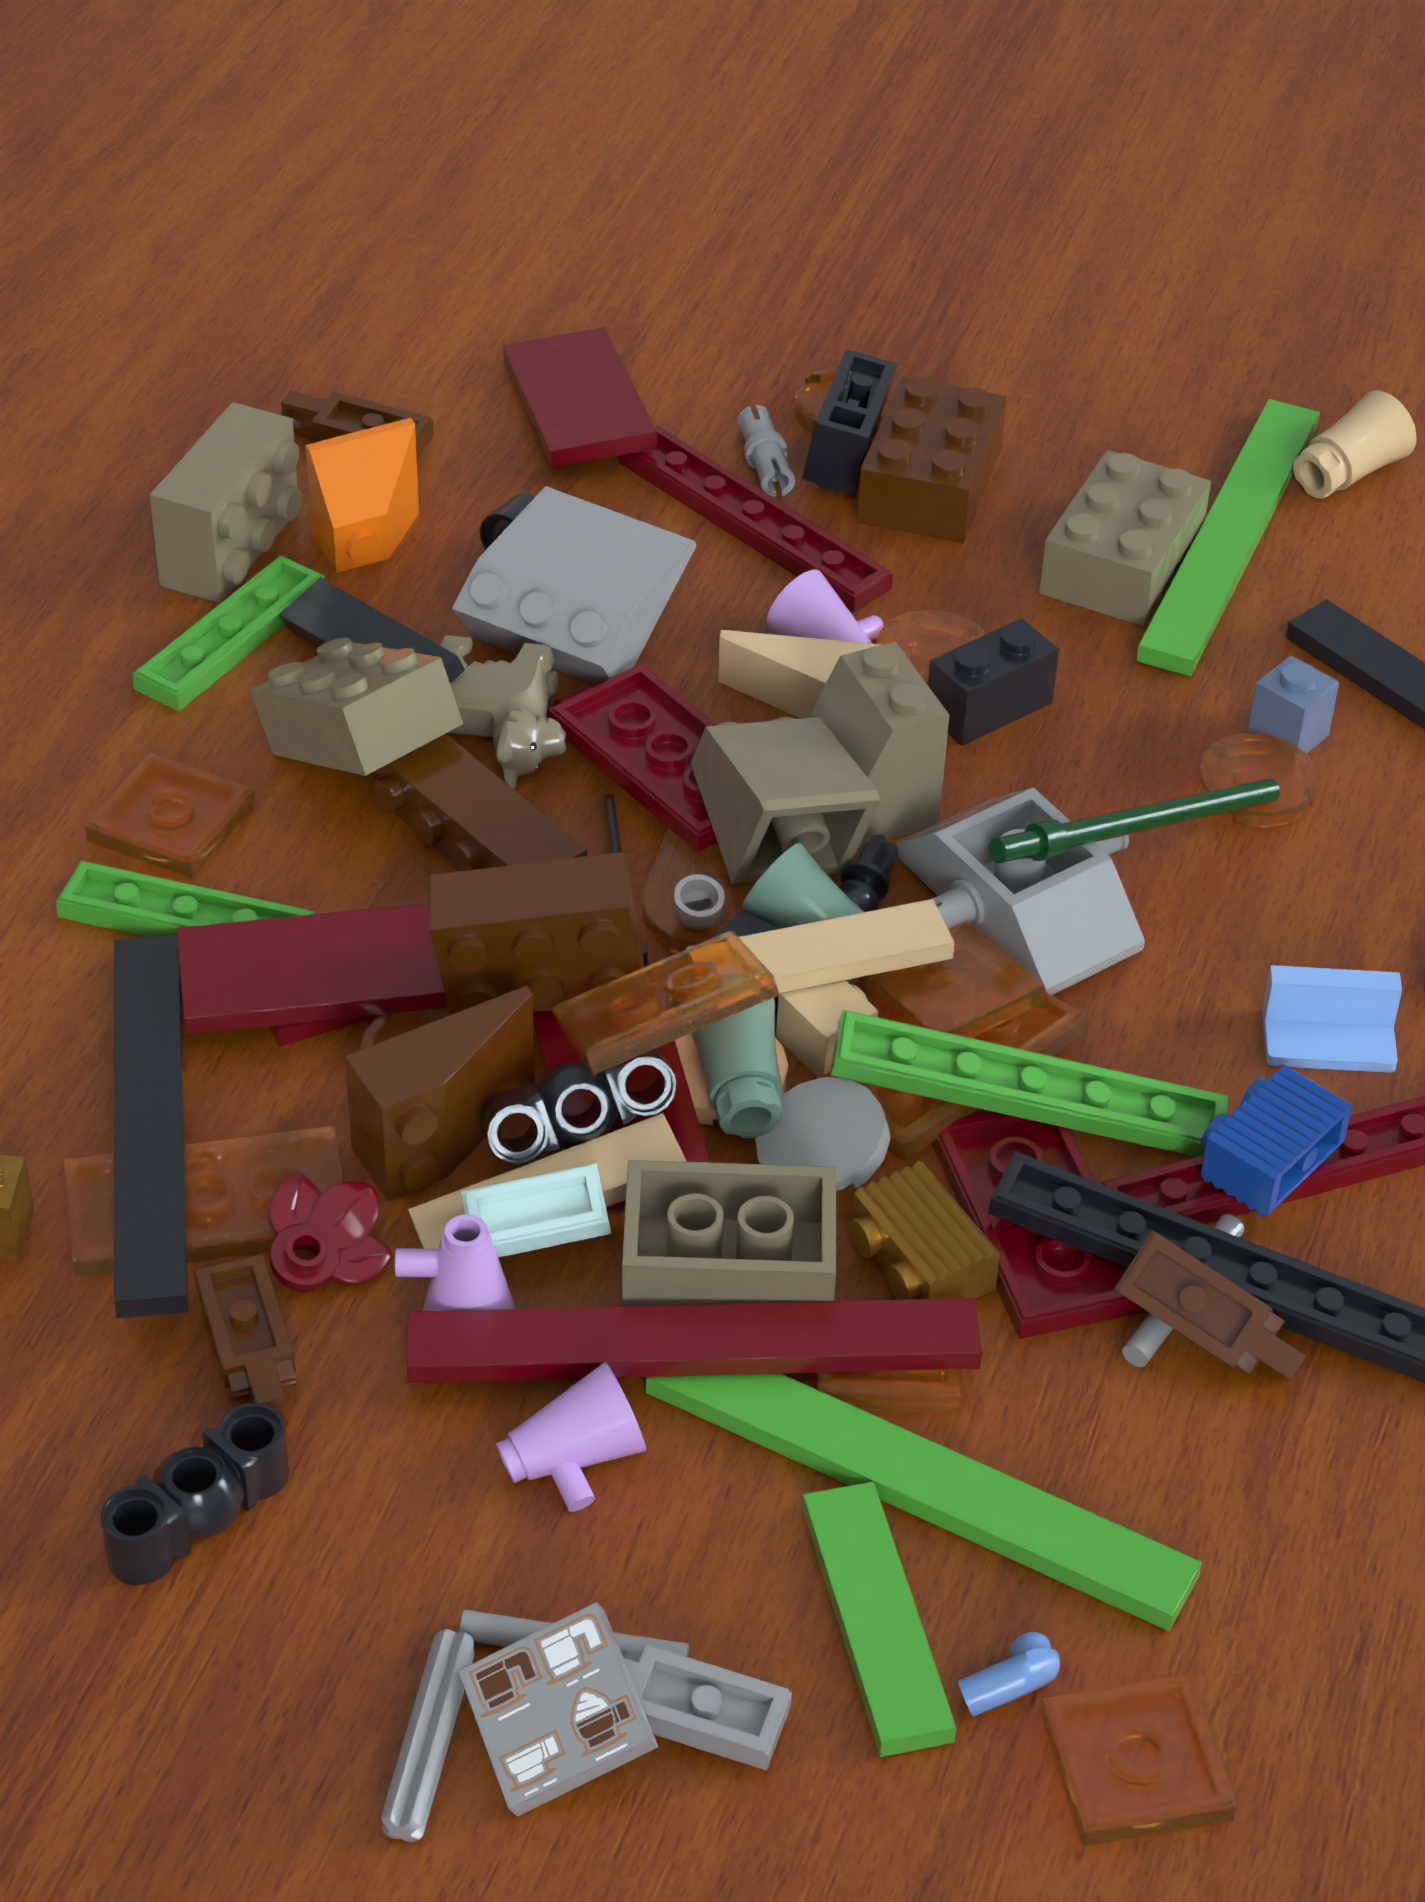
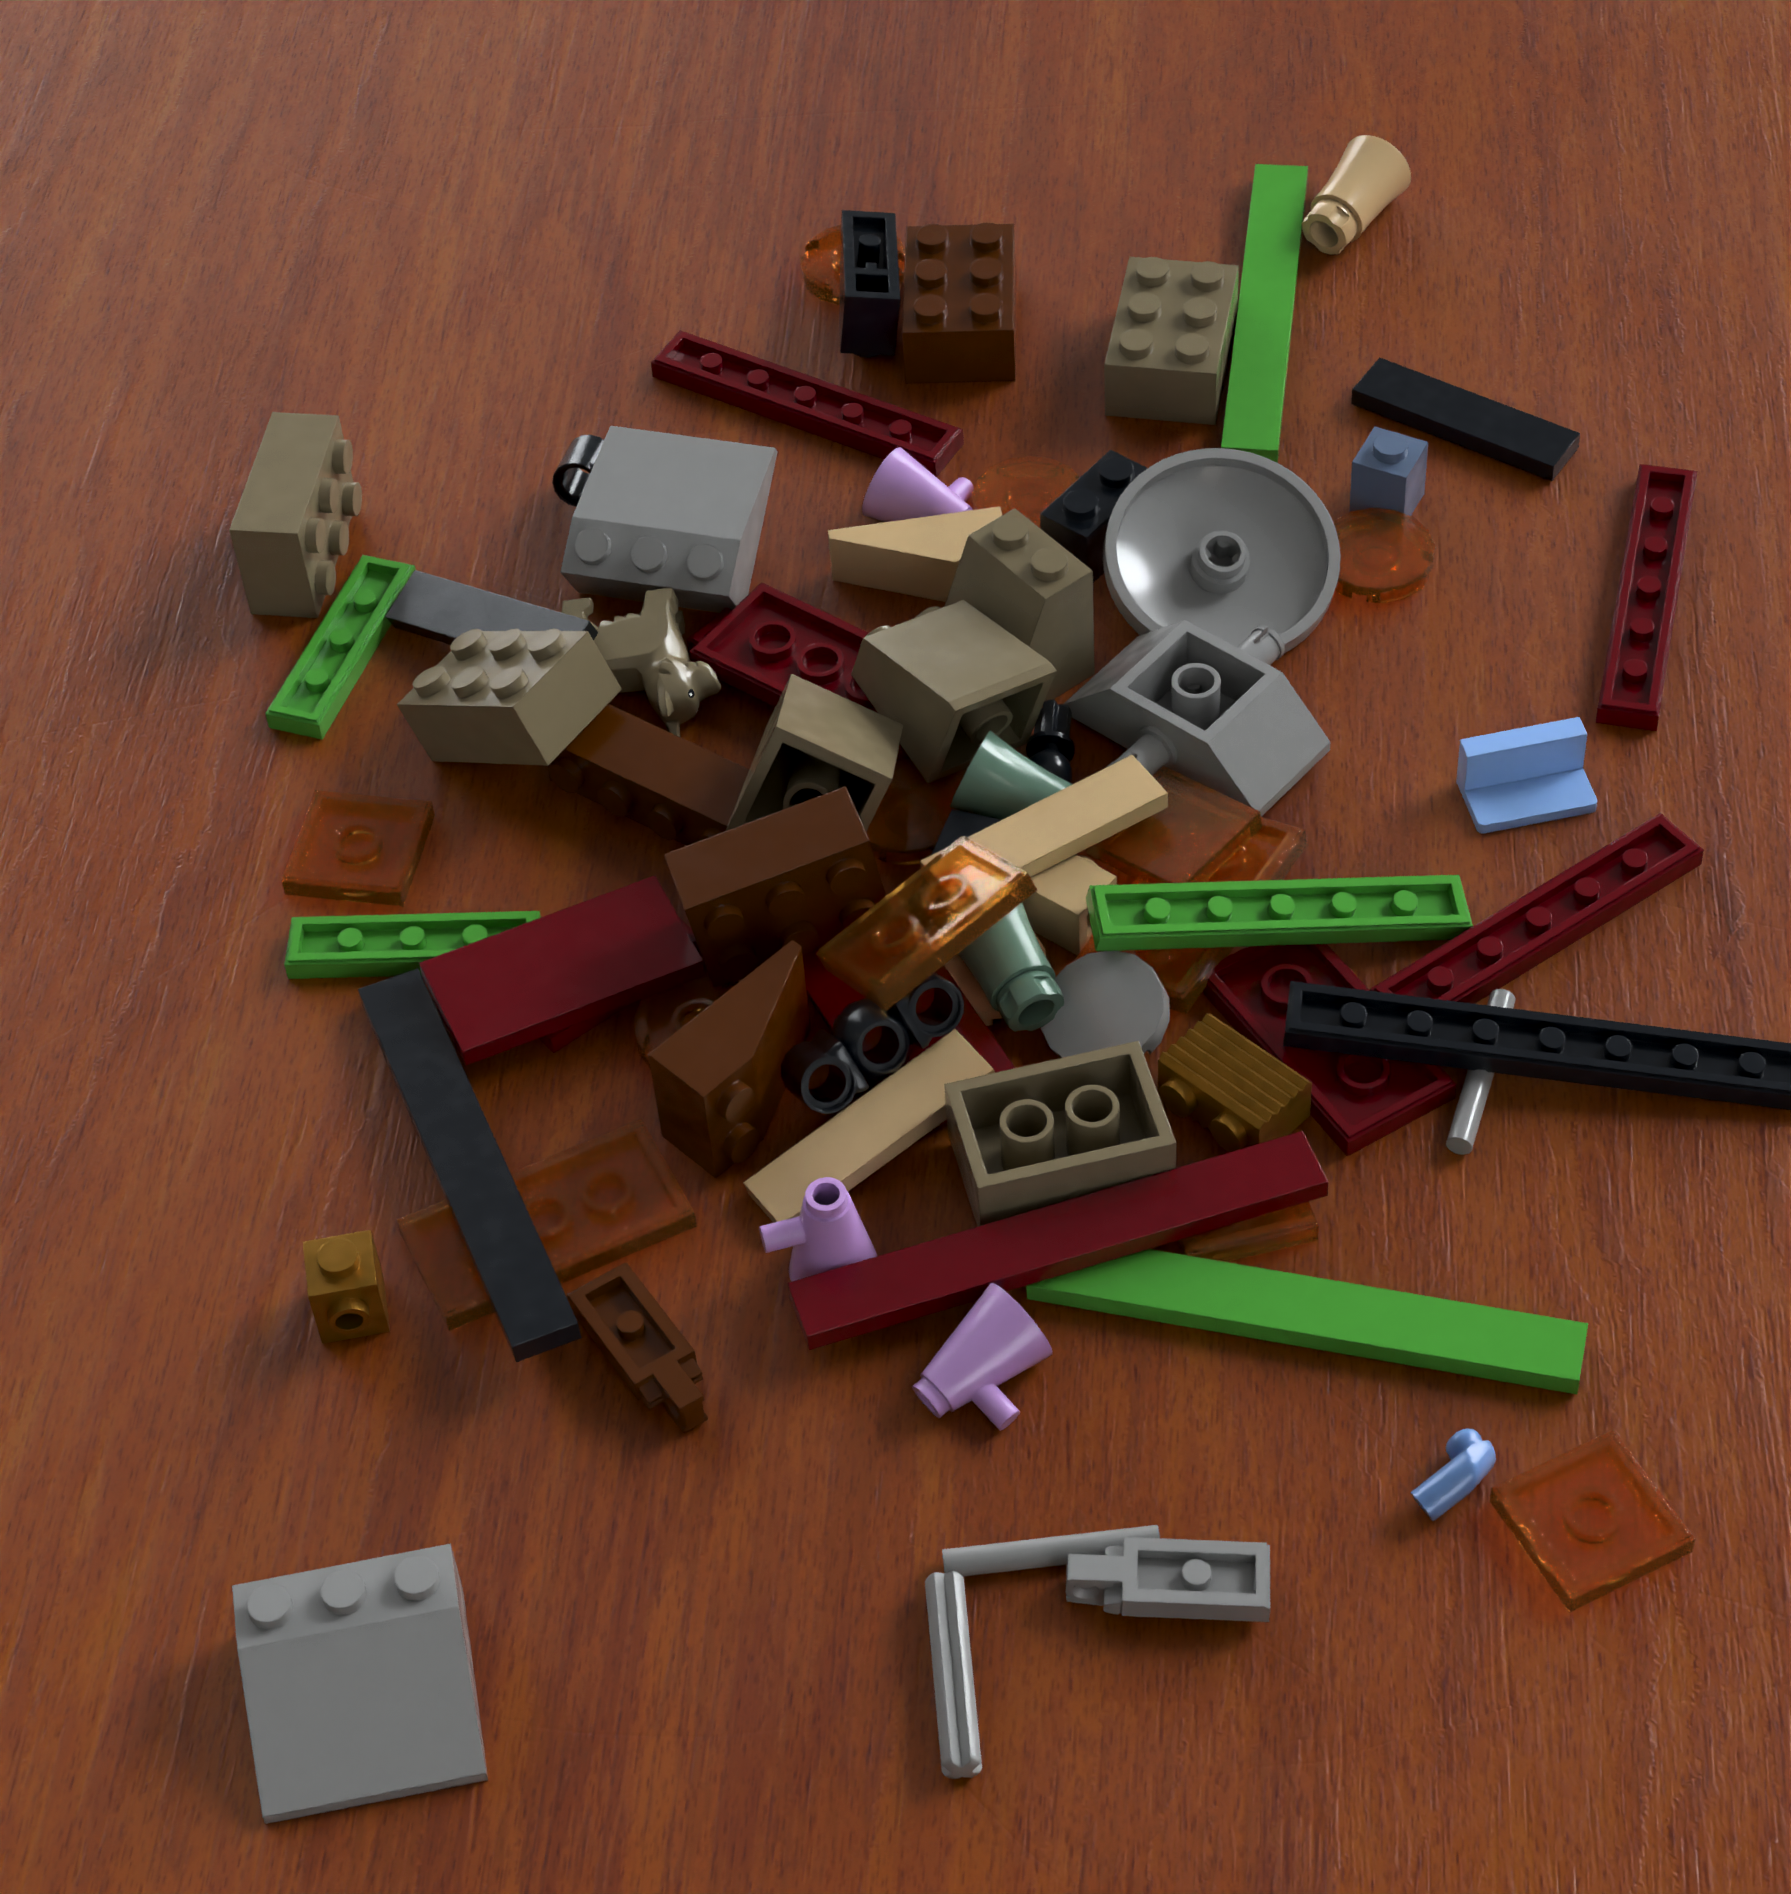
camera: 10 degrees left, 5 degrees up
black piece [100,1403,289,1585] -> none
dark red plate [267,1172,394,1292] -> none
reddish brown hinge [281,391,433,458] -> none
orange slope [305,418,419,573] -> none
light grey tile [458,1602,658,1817] -> none
light aqua tile [461,1163,611,1258] -> none
dark red tile [503,327,658,468] -> none
light grey hinge [672,874,725,931] -> none
light grey pin [737,405,796,497] -> none
bright green tile [802,1481,956,1757] -> none
dark green bar [989,778,1280,863] -> none
reddish brown hinge [1114,1230,1307,1380] -> none
blue brick [1201,1064,1352,1217] -> none
none -> dark tan slope [726,674,903,831]
none -> light grey dish [1103,448,1341,653]

